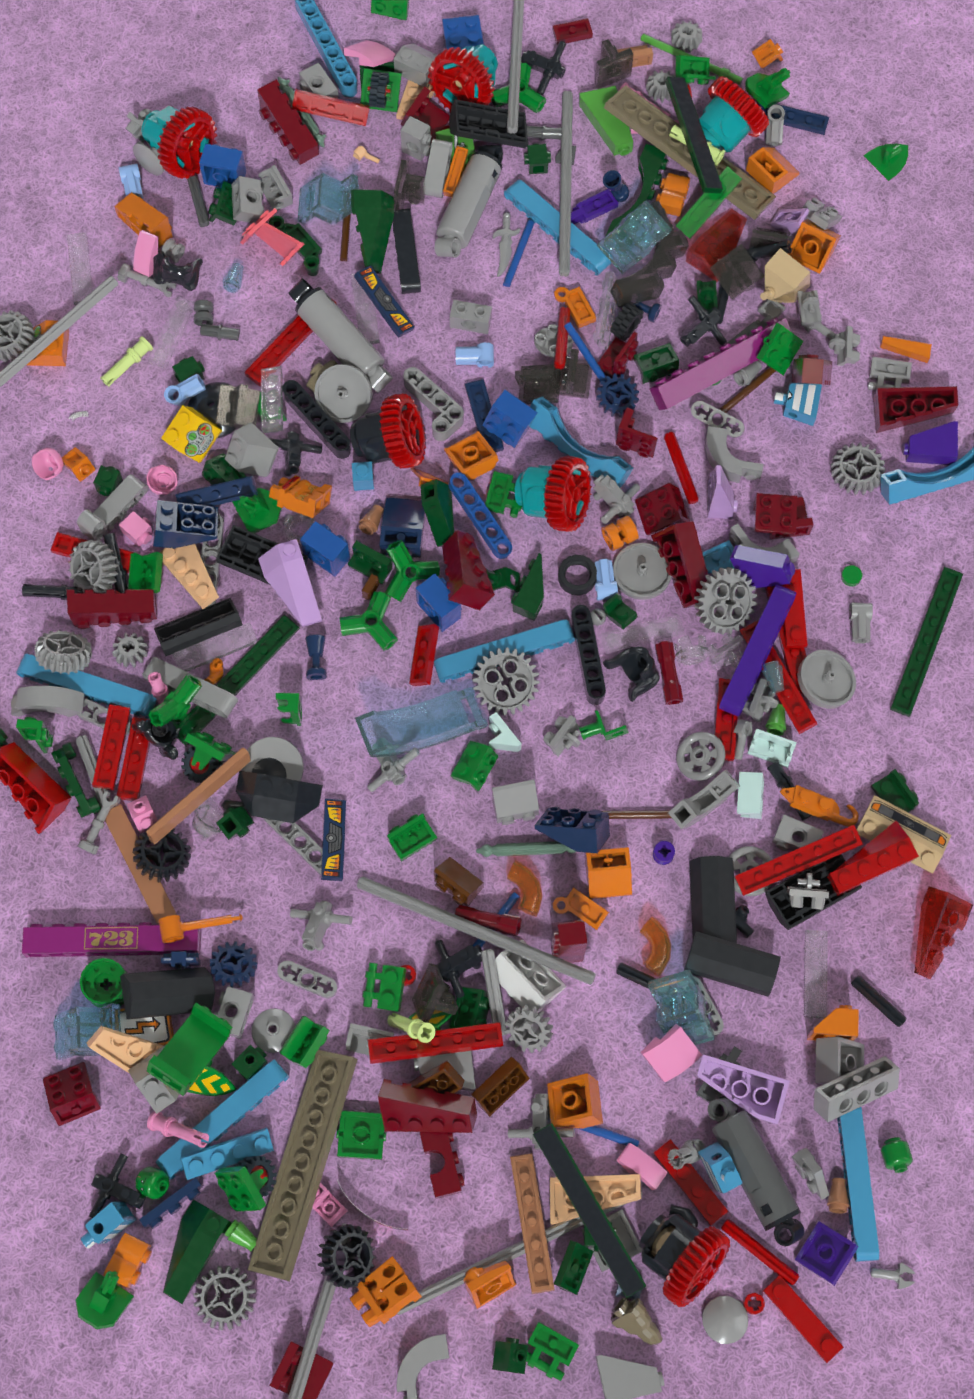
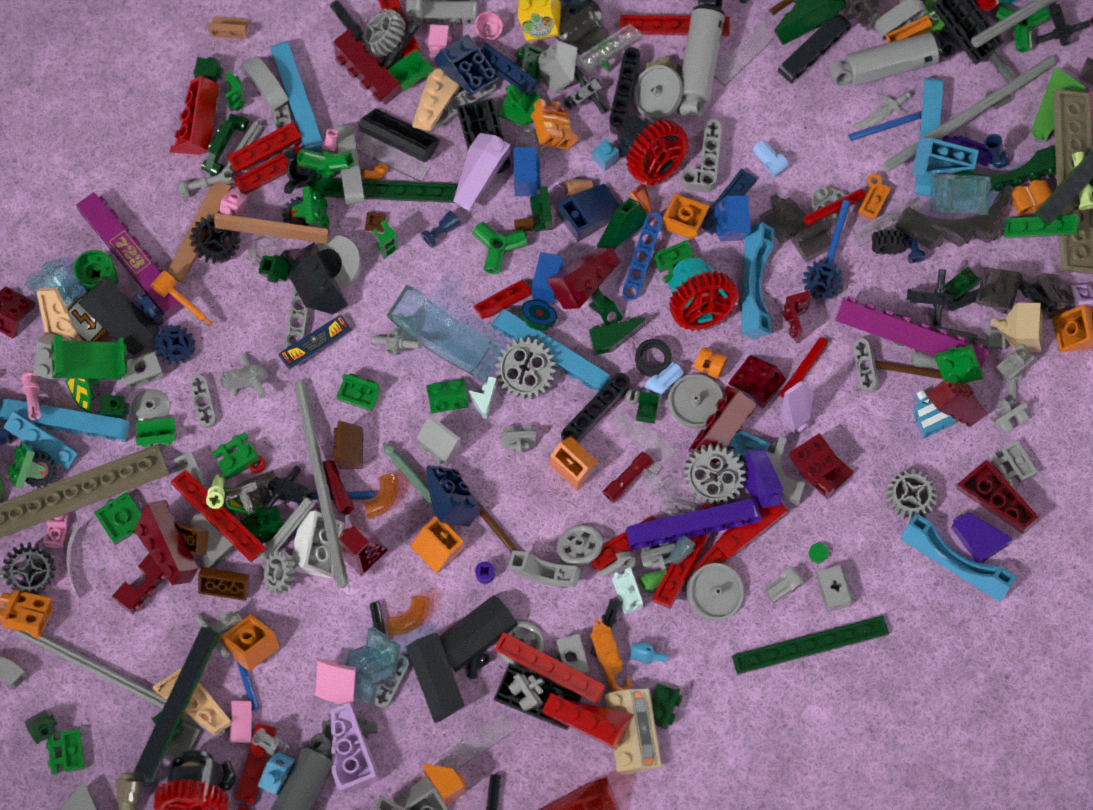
camera: 55 degrees right, 0 degrees up
light grey gear [34,630,92,674] -> none
light grey gear [112,632,148,668] -> none
tile [354,266,415,338] -> none
green piece [385,540,440,602] -> none
light grey brick [450,300,492,334] -> none
orange slope [463,1261,516,1309] -> none
nougat tile [510,1153,555,1294] -> none
dark green brick [524,143,551,175] -> none
orange hinge [553,888,610,930] -> none
dark green bracket [554,1240,594,1295] -> none
green bracket [579,710,629,741] -> none
light grey piece [593,474,640,524] -> none
dark red bracket [598,331,639,379] -> none
black hair [603,647,660,702] -> none
dark green bracket [634,343,679,384] -> none
clear red wedge [686,209,747,283] -> none
light grey arch [705,426,764,483] -> none
light aqua hinge [737,772,764,819] -> none
orange piece [880,336,932,363] -> none
none -> reddish brown tile [365,212,386,233]
none -> dark green tile [519,300,557,331]
none -> orange slope [549,437,599,491]
none -> dark azure piece [630,642,668,664]
none -> light grey brick [816,565,853,612]
none -> dark azure wedge [912,138,979,175]

